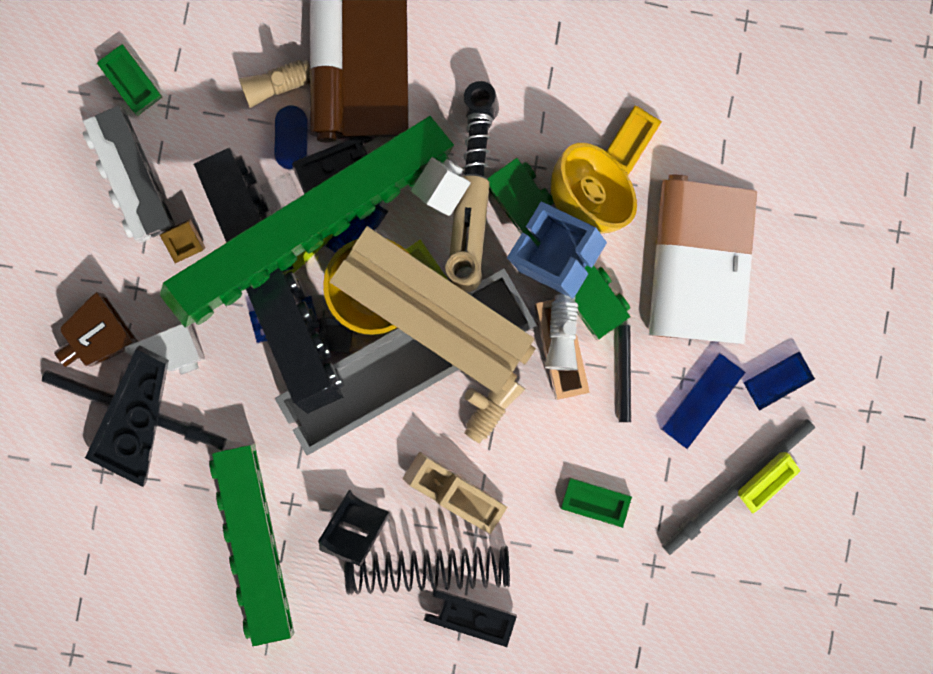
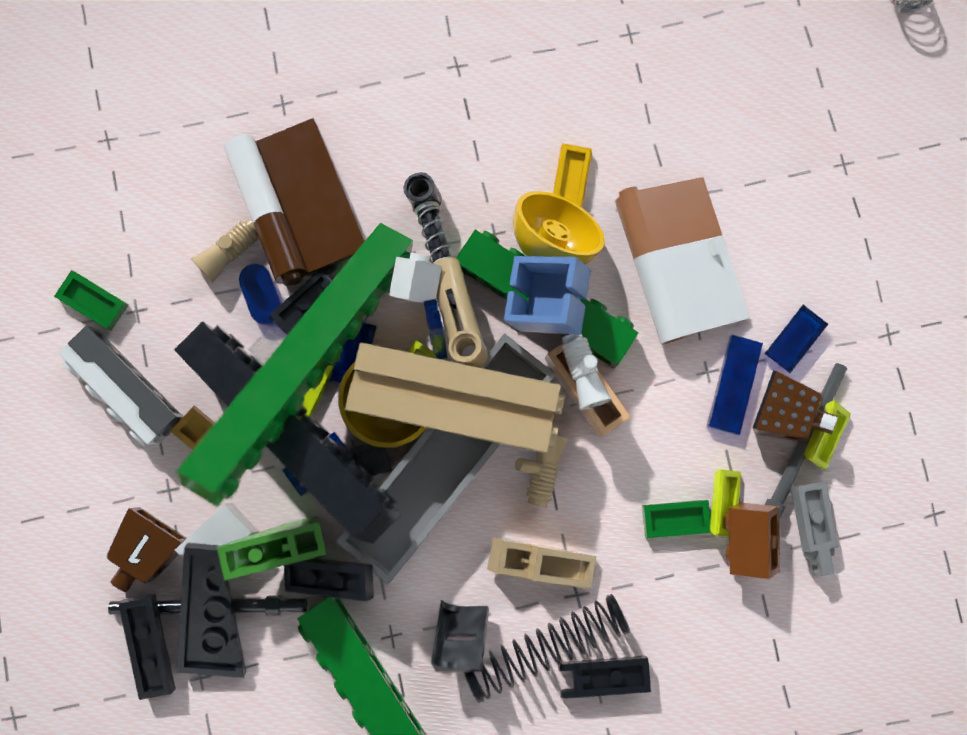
camera: 20 degrees left, 5 degrees down
black bar [618,325,631,422] -> none
none -> black plate [118,594,176,700]
none -> bright green slope [217,516,326,580]
none -> black plate [284,558,374,602]
none -> clear blue tile [423,299,447,359]
none -> neon yellow tile [710,469,741,536]
none -> dark orange brick [725,503,780,579]
none -> reddish brown torso [752,370,838,443]
none -> light grey hinge [791,482,838,576]

